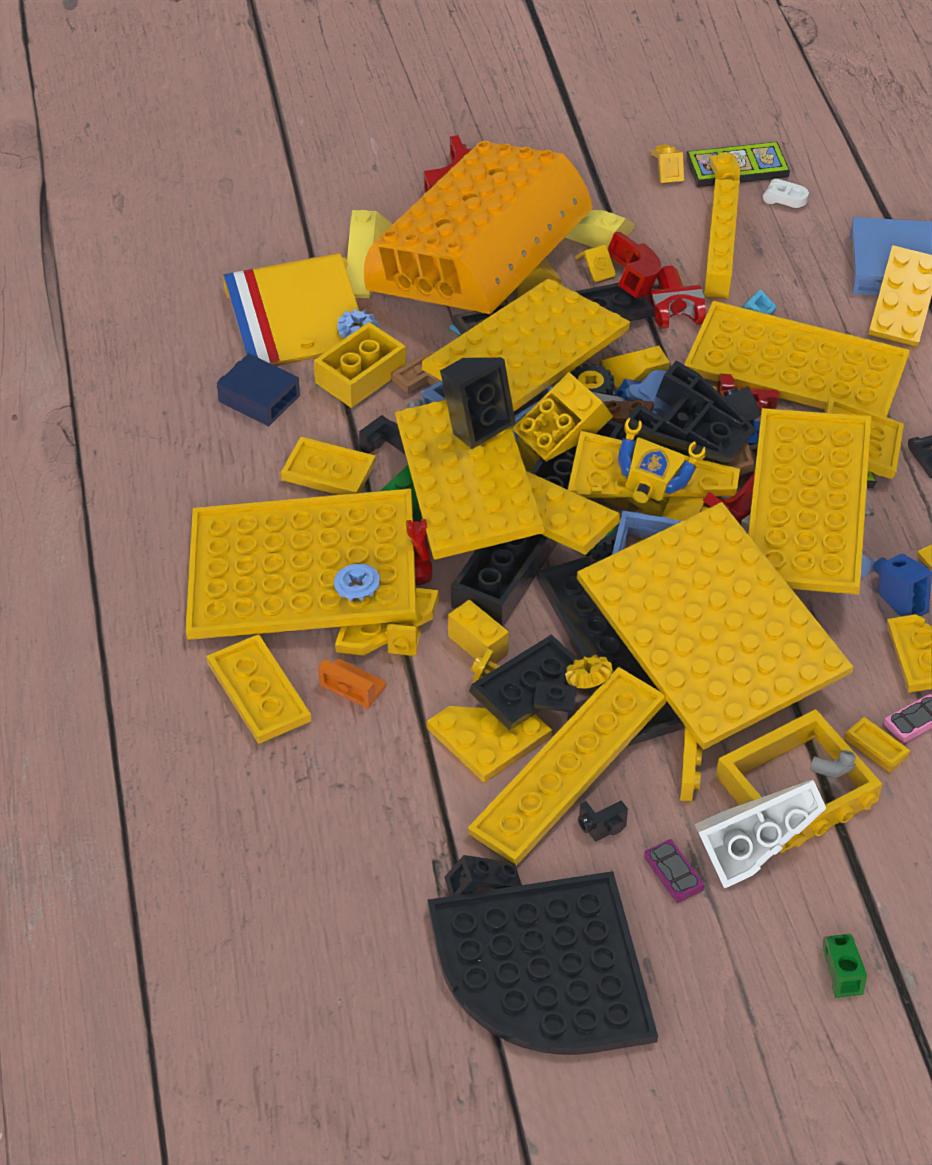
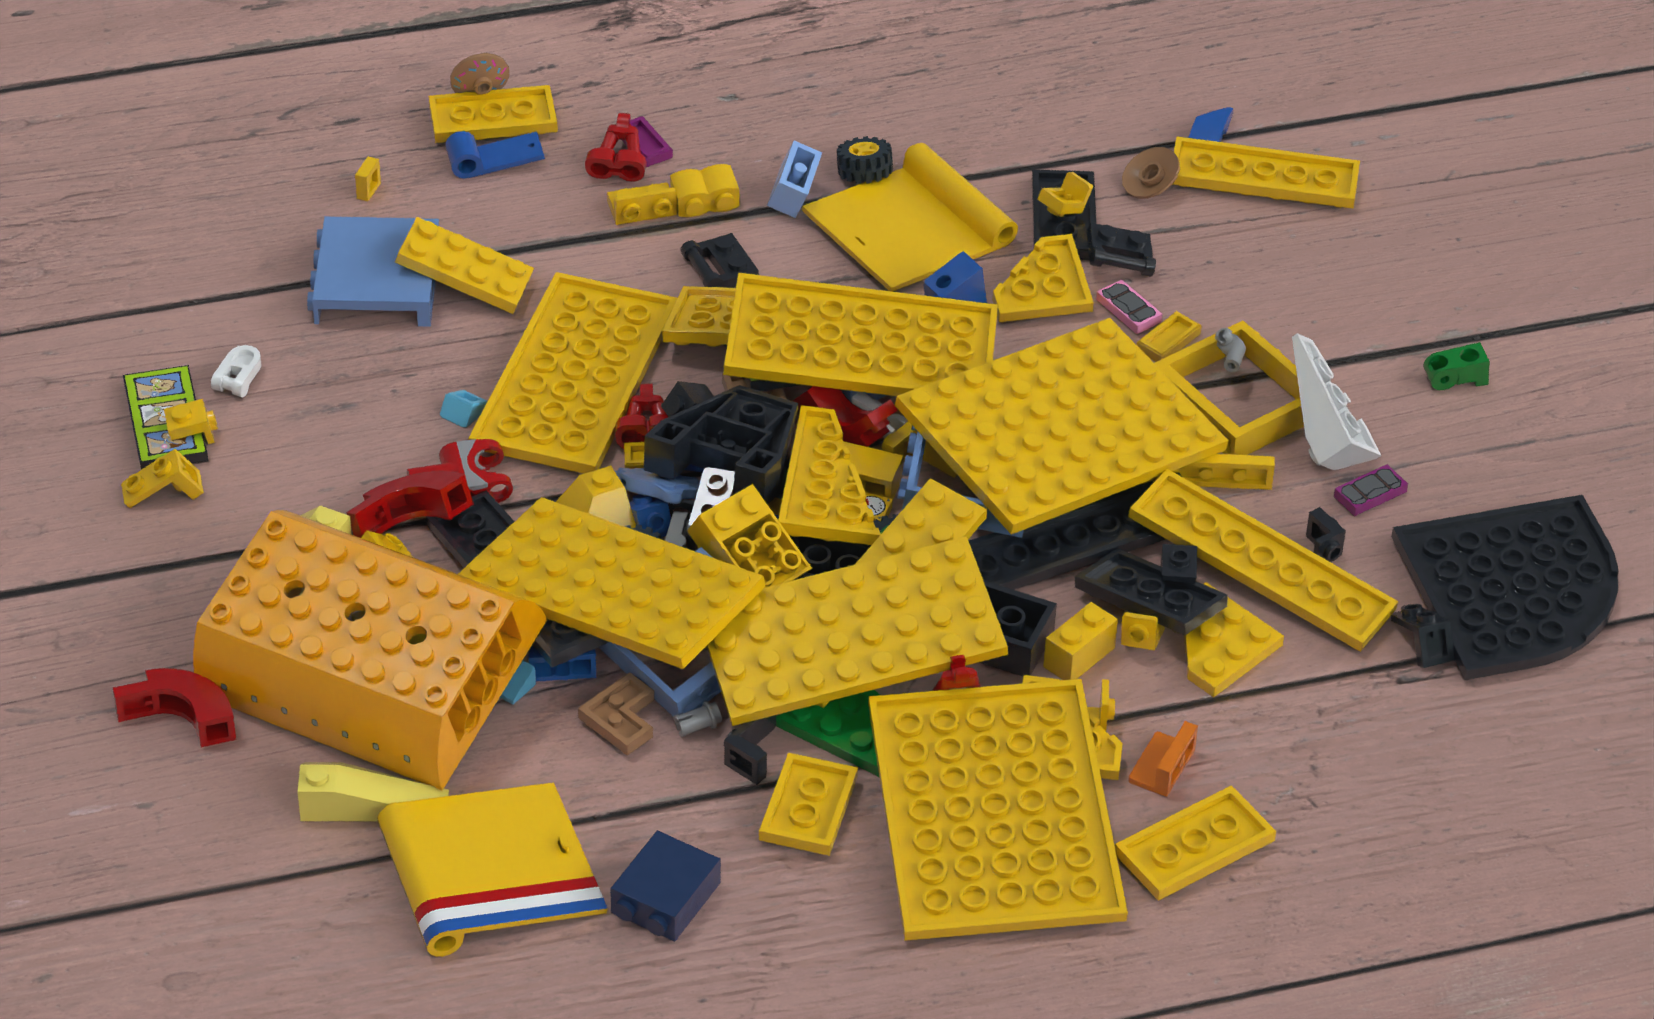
camera: 95 degrees left, 5 degrees down
yellow brick [314,322,406,408] -> none
light blue gear [334,564,380,602] -> none
light blue gear [337,308,378,339] -> none
black slope [440,357,516,449] -> none
yellow gear [565,655,613,688] -> none
torso [618,418,706,503] -> none
yellow brick [704,179,740,299] -> none

